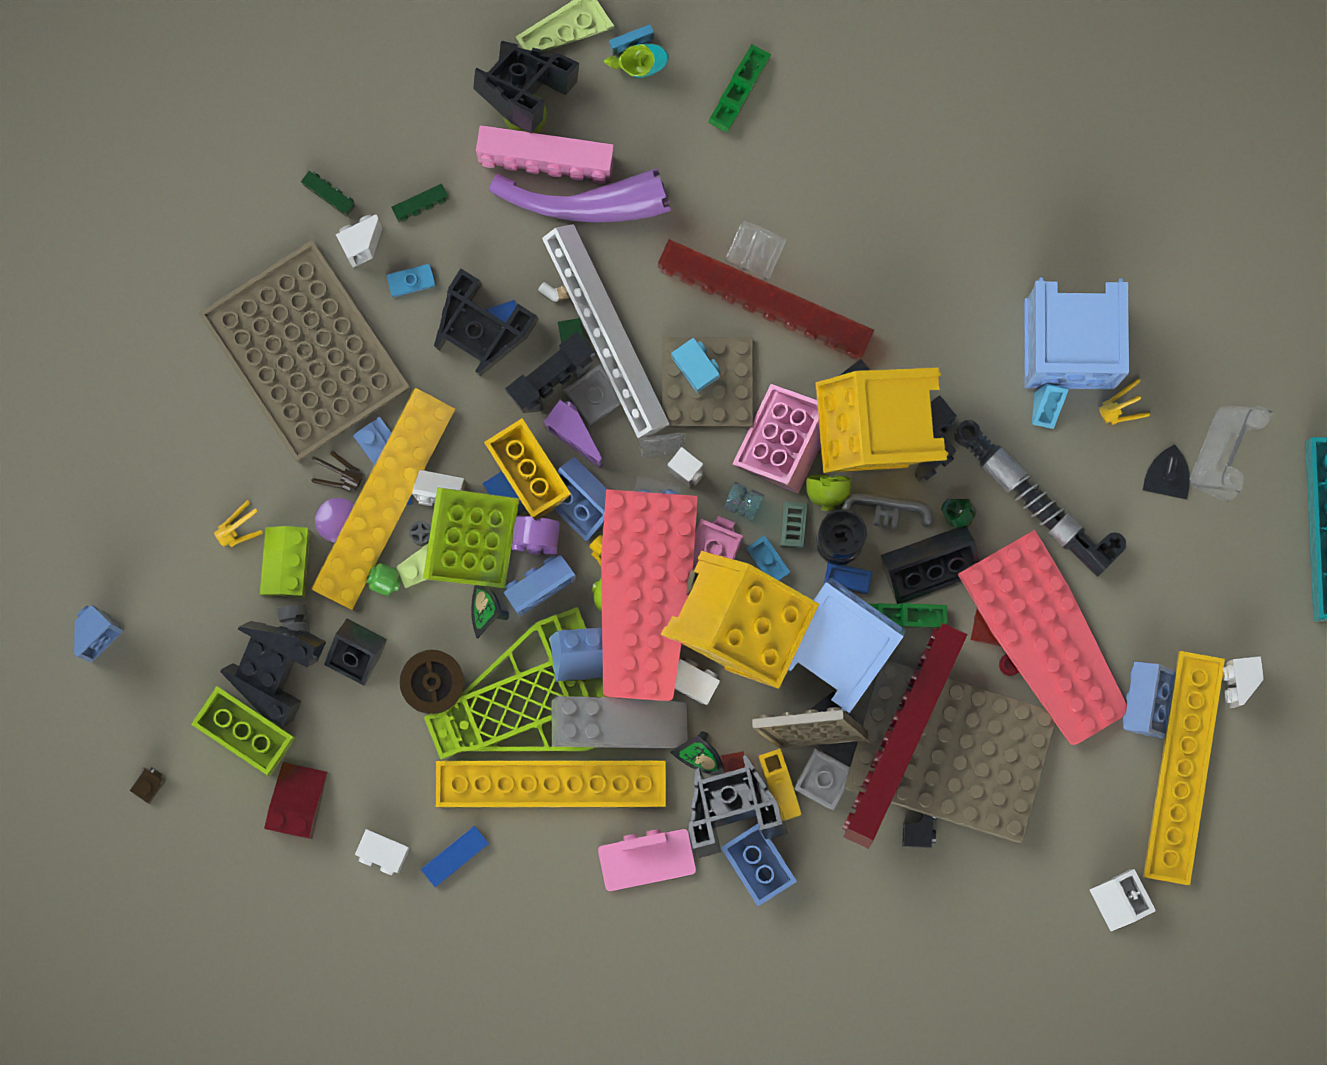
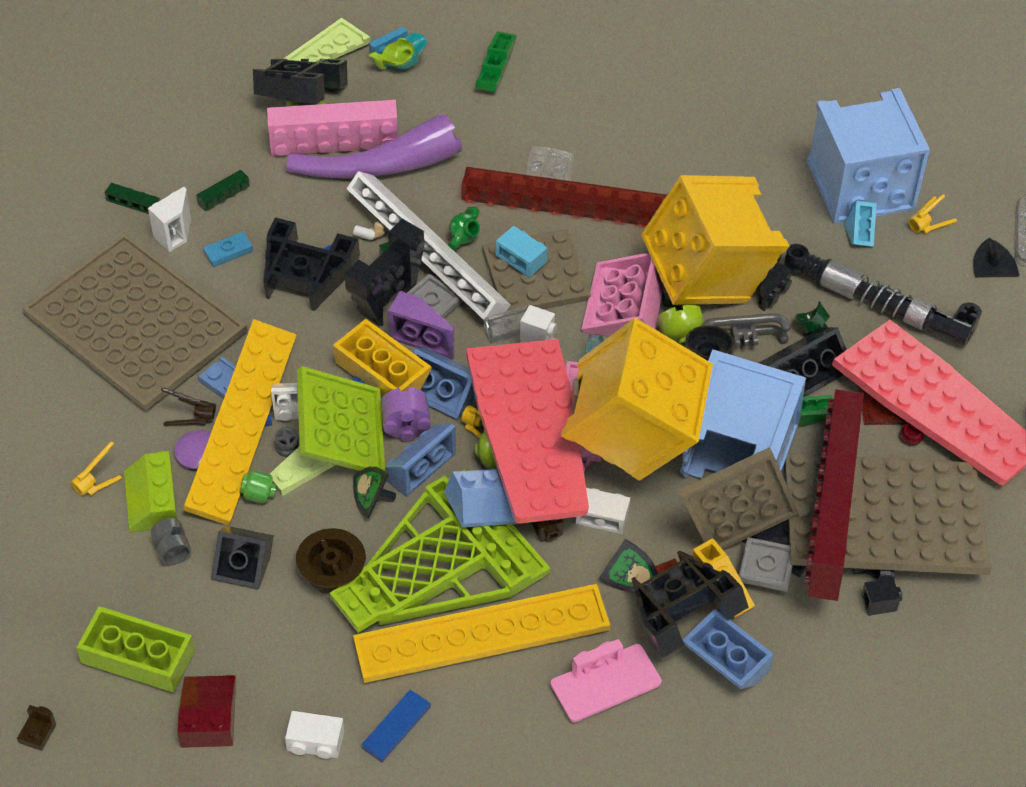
camera: 15 degrees left, 30 degrees down
black wedge [220,621,326,727] -> none
light grey slope [552,696,688,748] -> none
none -> green piece [448,207,480,250]

